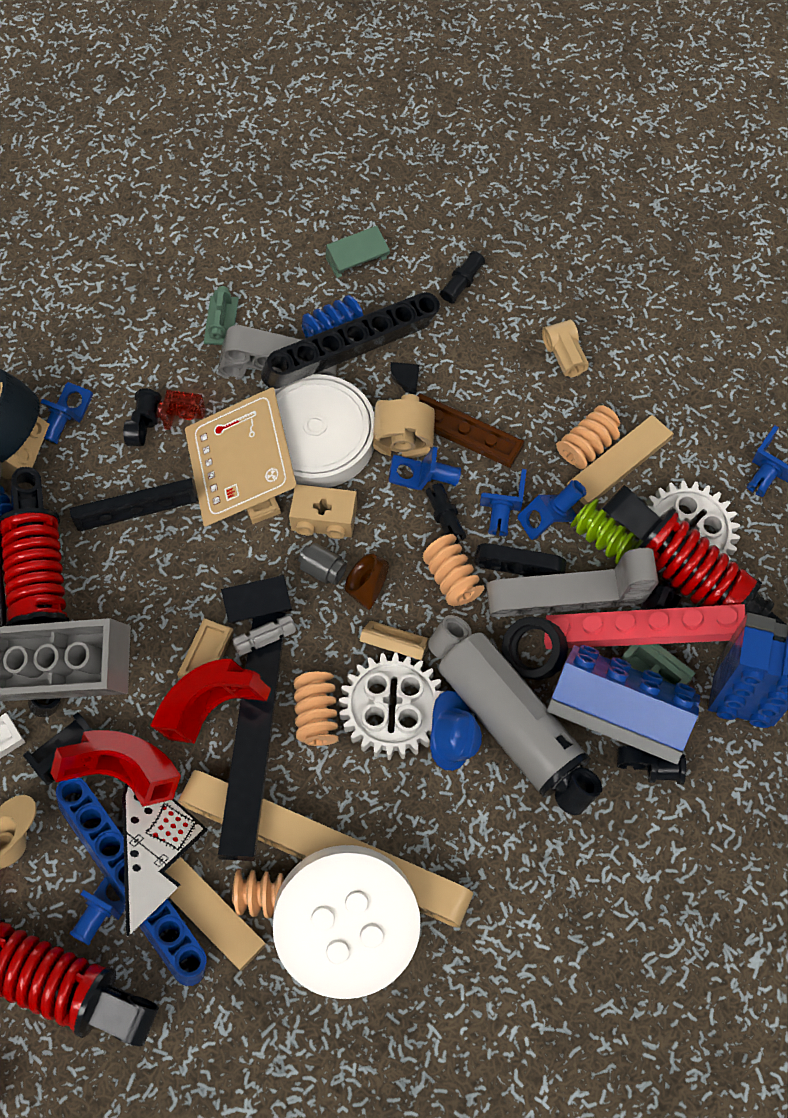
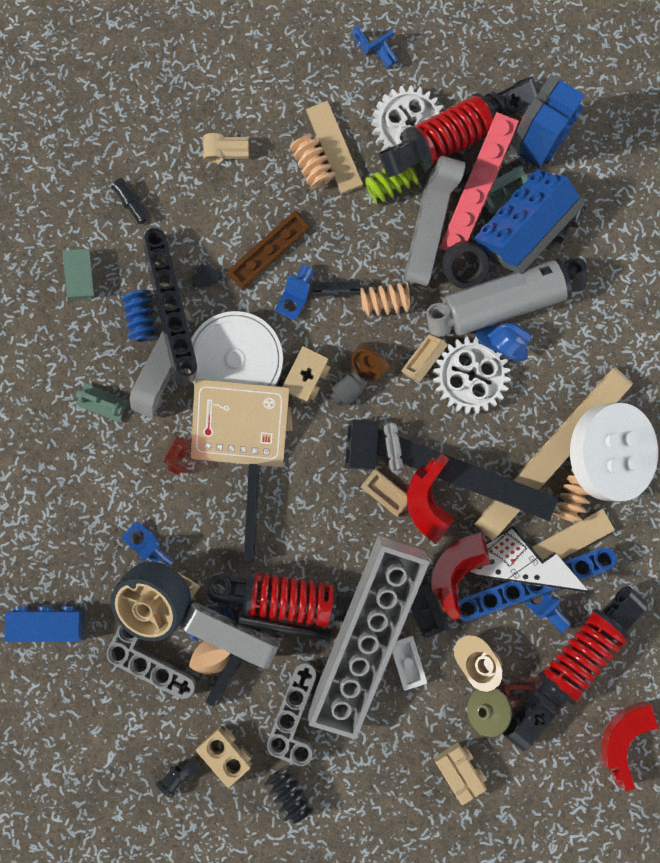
camera: 70 degrees left, 20 degrees up
black connector [123,388,162,446] -> none
light nougat piece [294,671,338,746] -> none
tan brick [373,394,435,458] -> none
black beam [474,543,567,577] -> none
blue bracket [480,469,527,536] -> none
blue bracket [518,480,586,540] -> none

